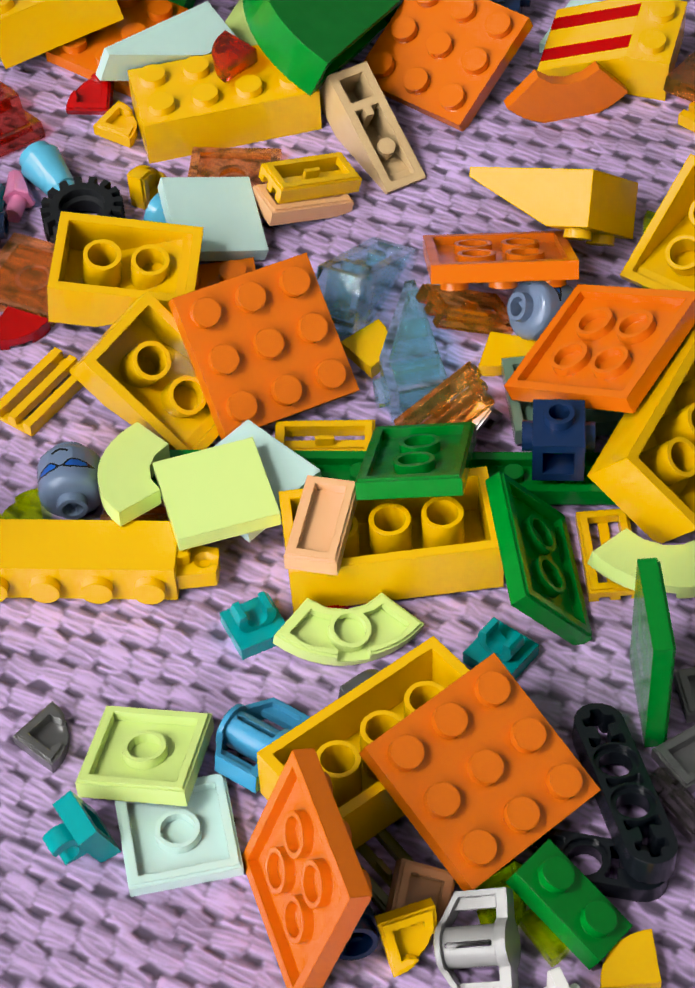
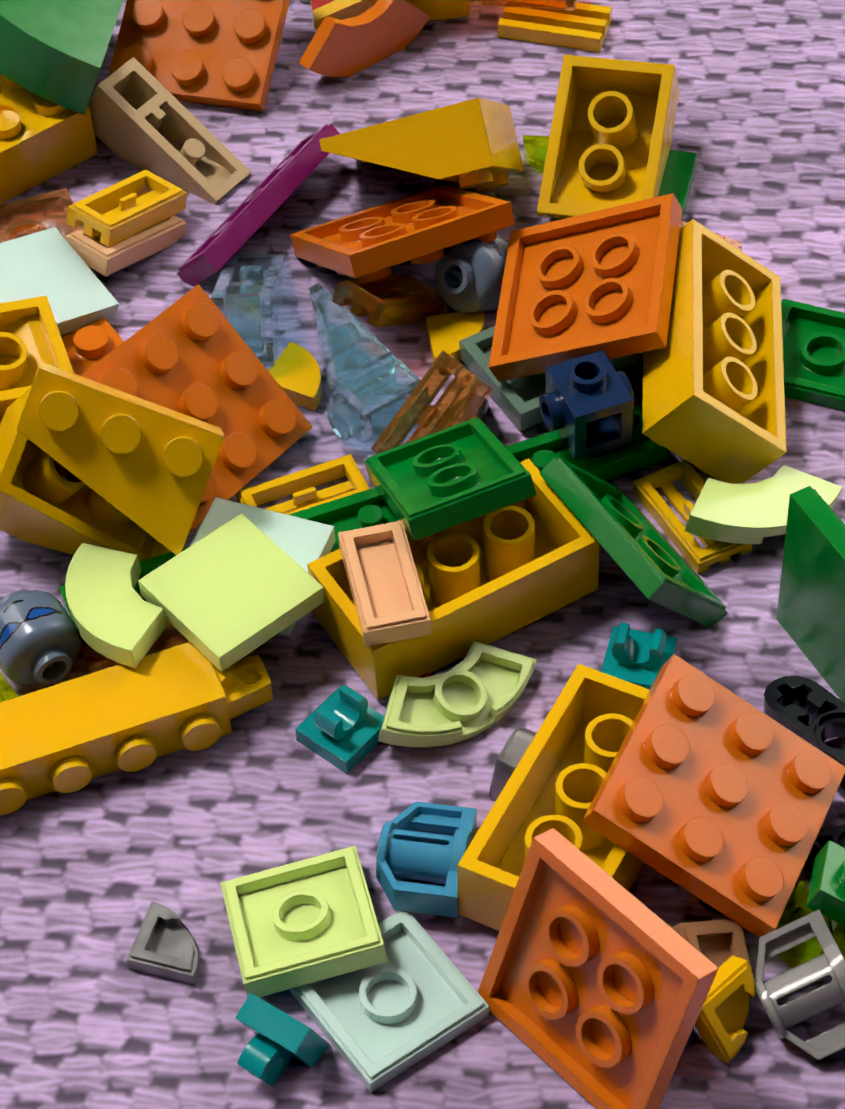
camera: 25 degrees left, 0 degrees up
none -> yellow wedge [16,361,225,555]
none -> magenta tile [177,124,340,286]

